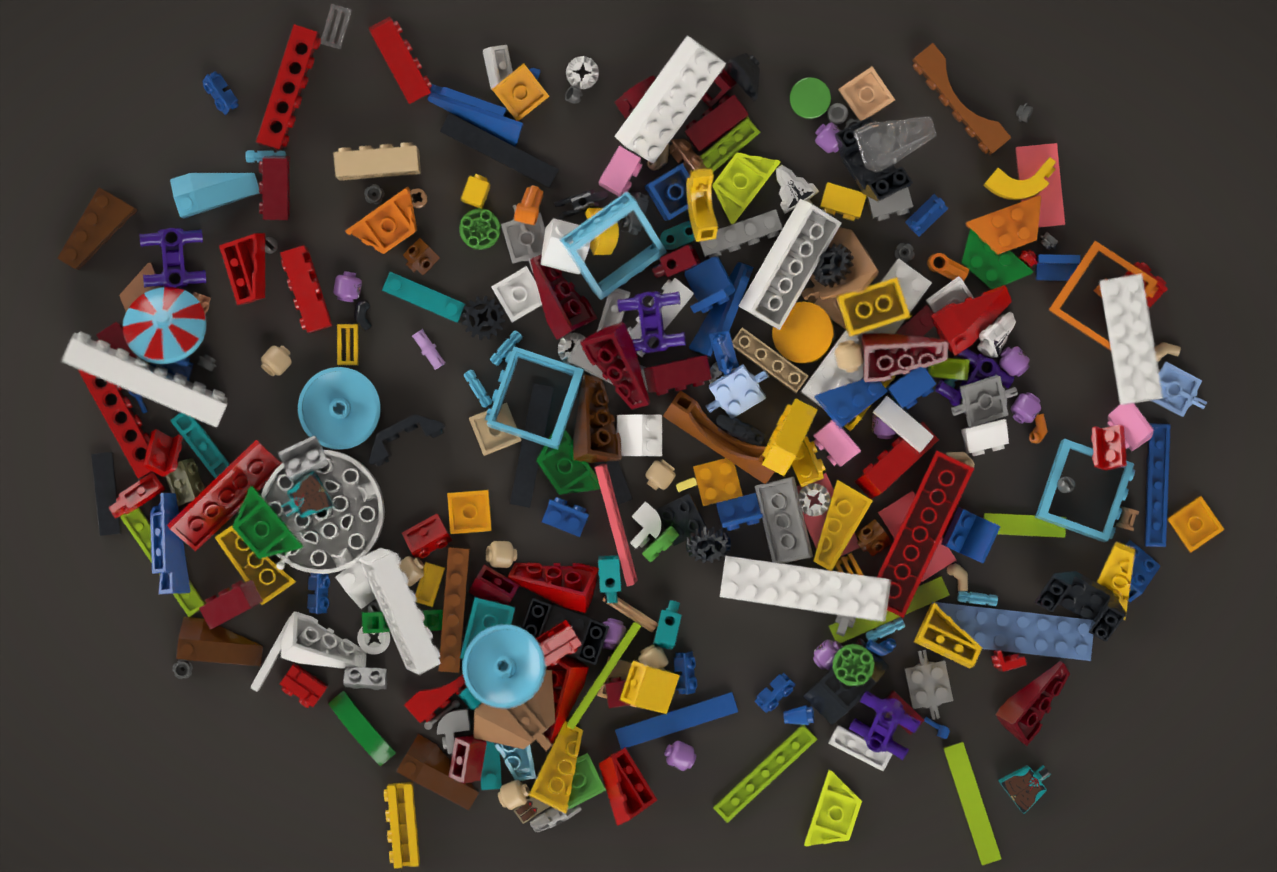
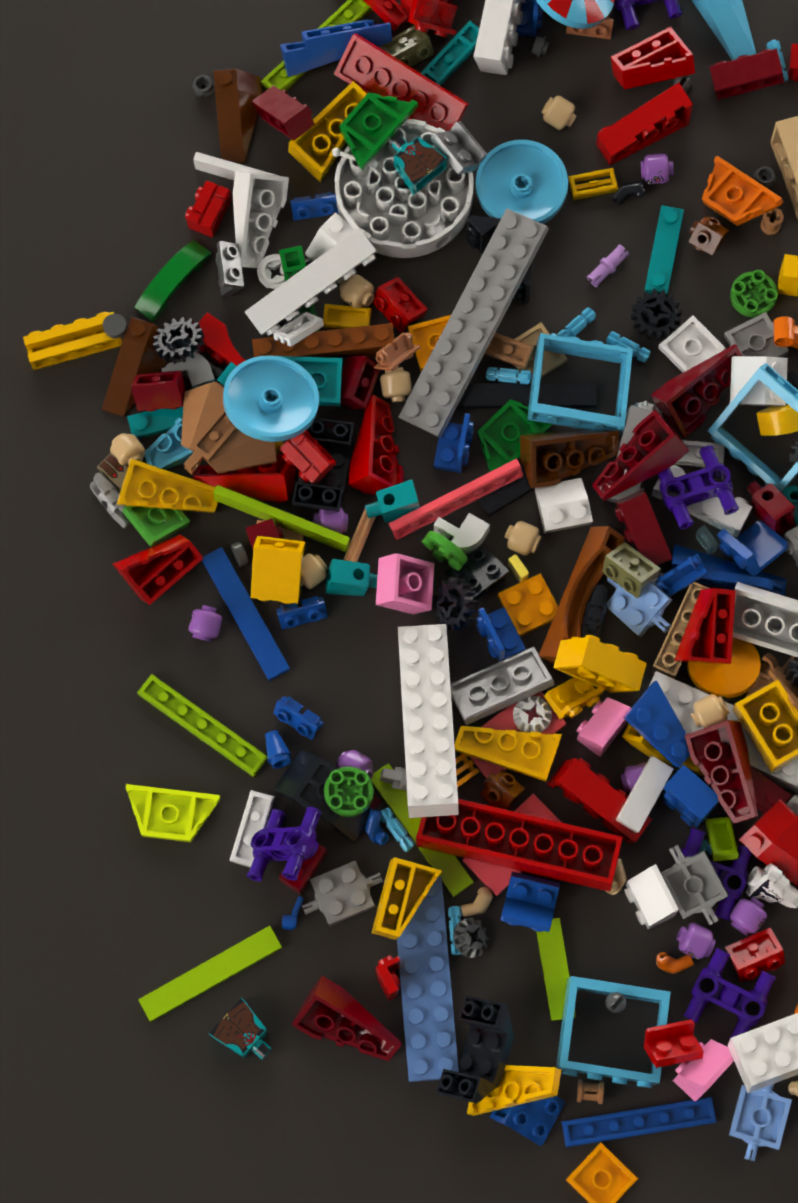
camera: 85 degrees right, 15 degrees down
none -> dark grey tile [103,314,127,339]
none -> black gear [153,317,205,364]
none -> dark grey tile [230,542,249,567]
none -> white tile [273,312,324,347]
none -> nougat hinge [374,332,421,372]
none -> bright pink brick [376,553,434,614]
none -> light grey plate [398,208,549,438]
none -> dark grey gear [453,918,490,958]
none -> medium nougat tile [484,333,536,370]
none -> medium azure axle [486,367,532,385]
none -> olive bracket [603,542,661,598]
none -> red wedge [674,588,736,665]
none -> dark purple piece [683,948,776,1039]
none -> clear light blue tile [696,525,719,554]
none -> red bracket [725,928,785,982]

